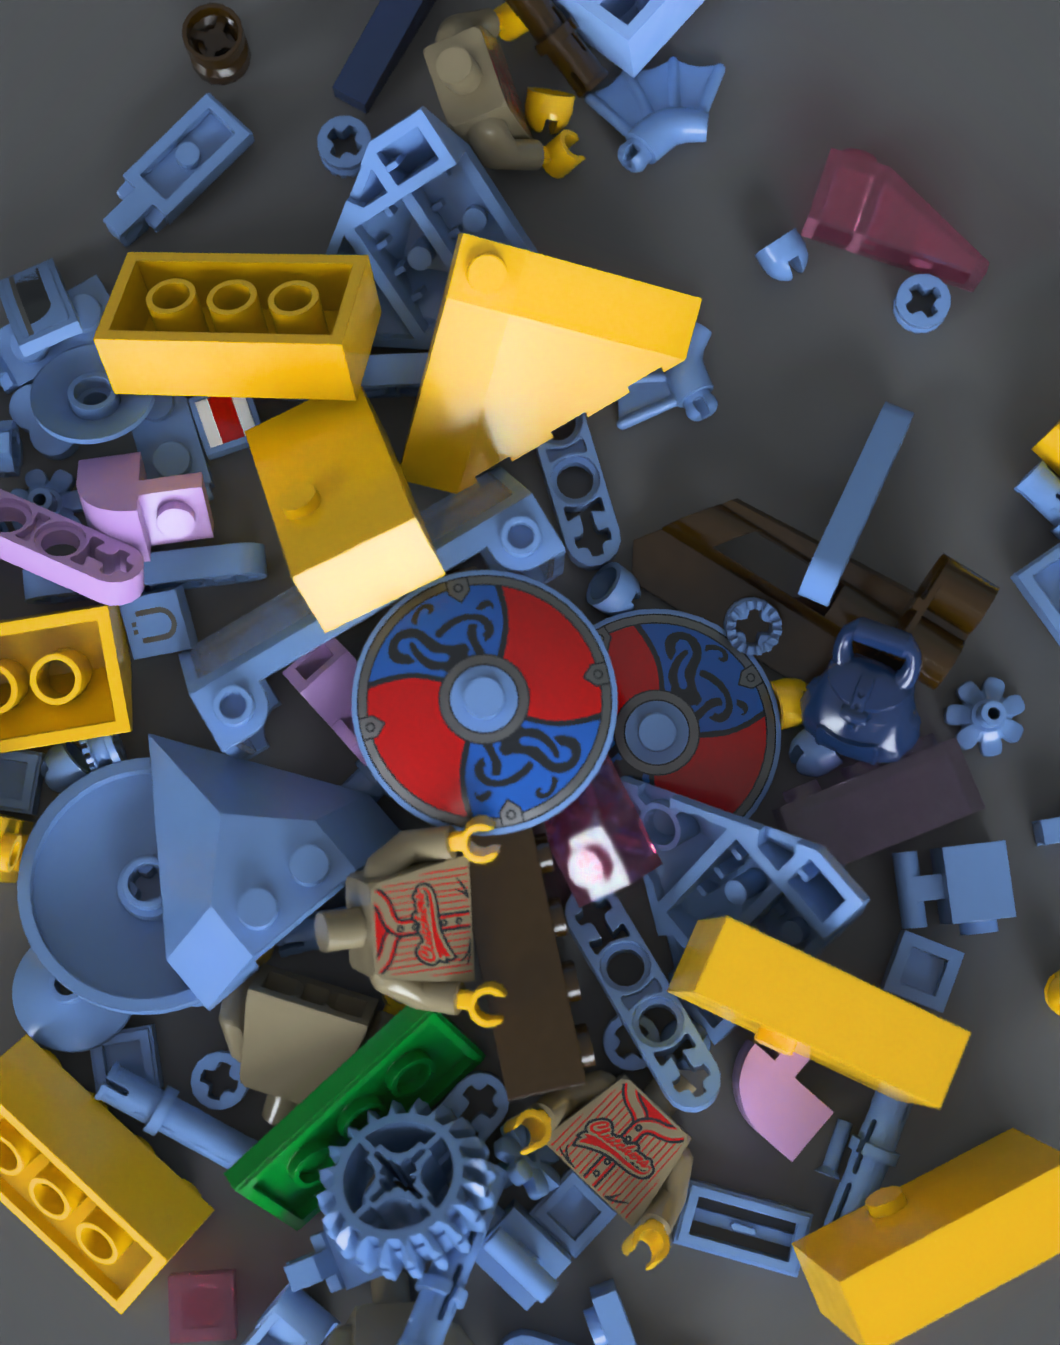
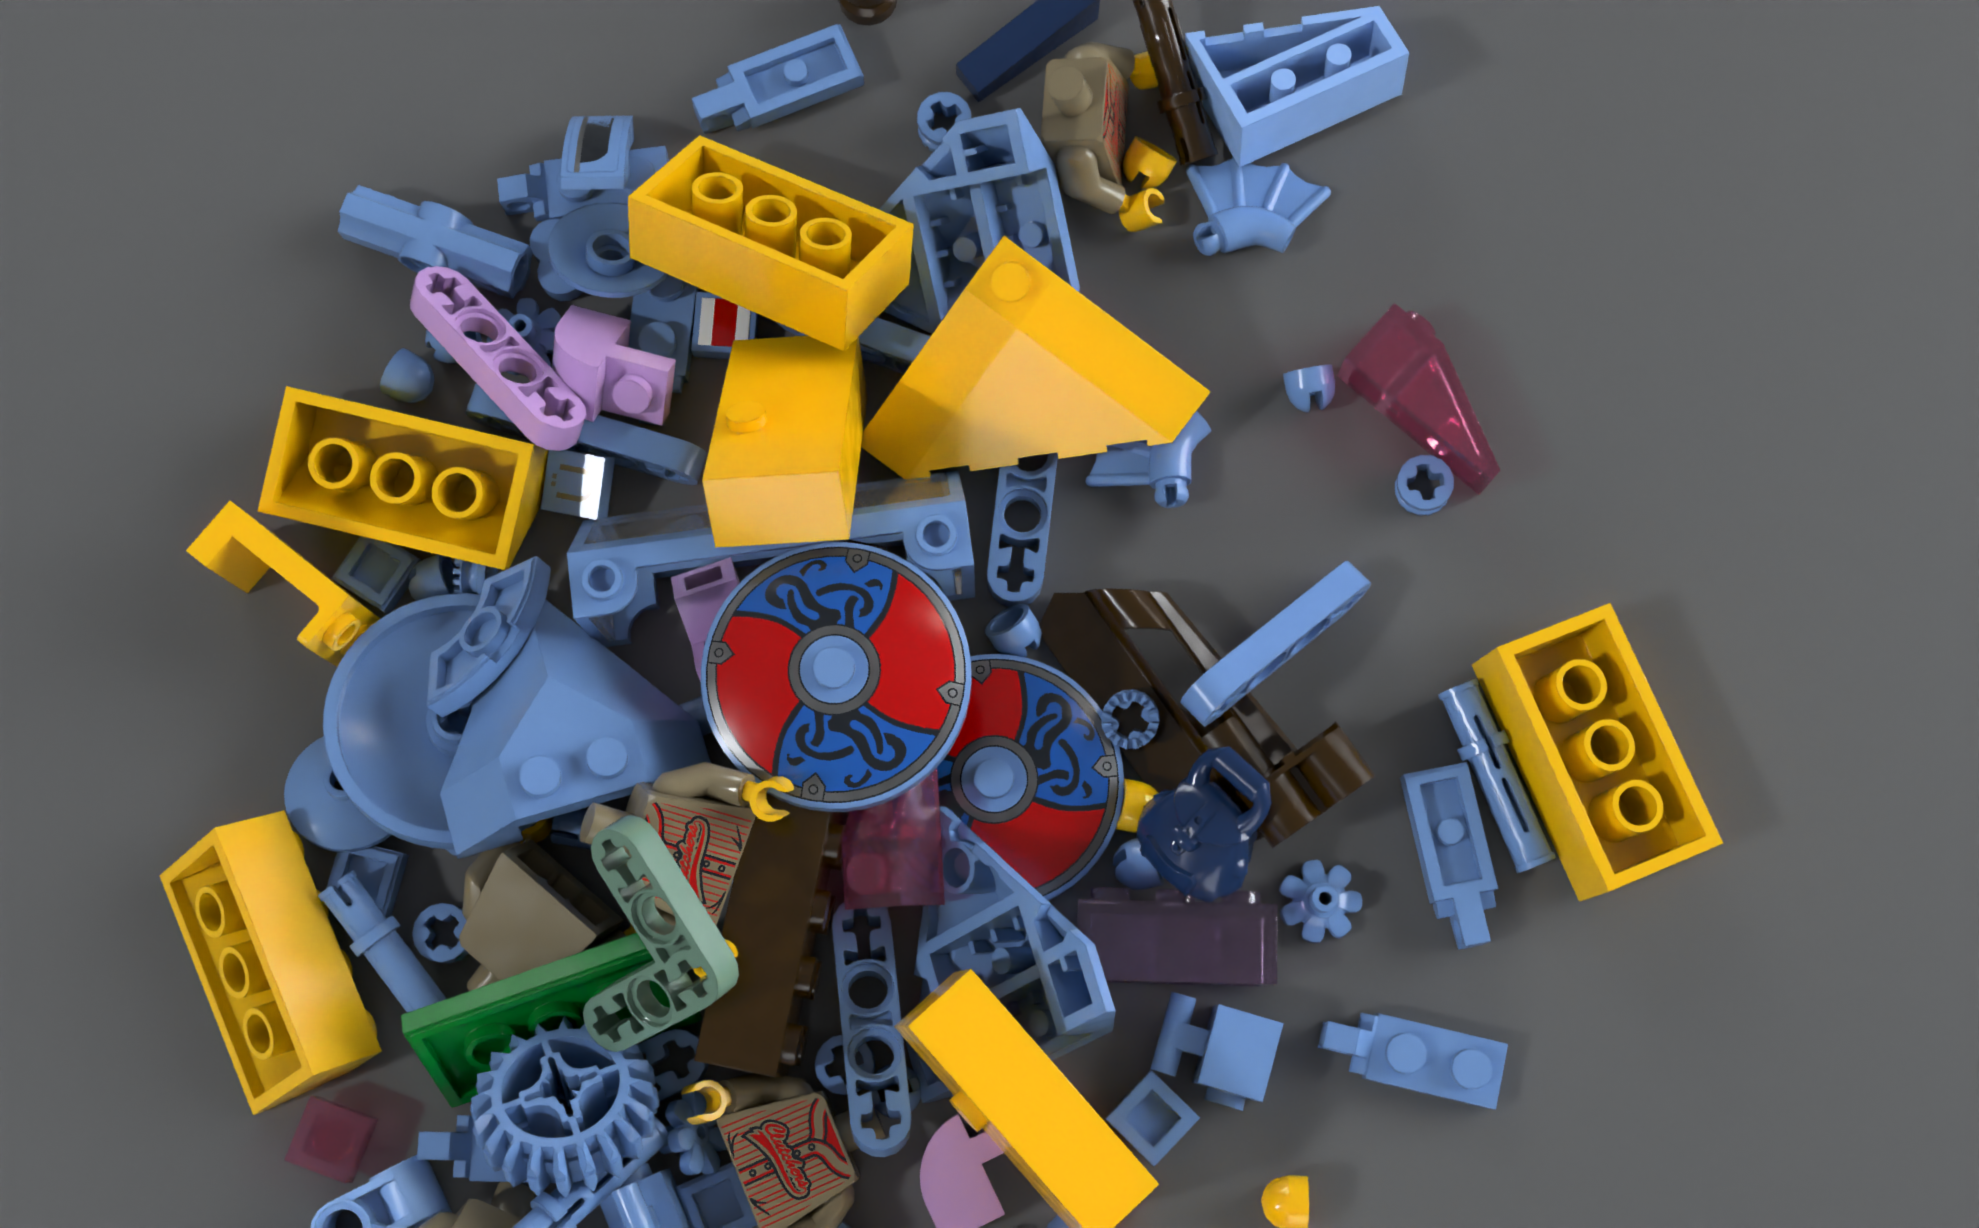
camera: 25 degrees right, 5 degrees down
none -> medium blue tile [427,556,551,717]
none -> sand green beam [583,815,739,1052]

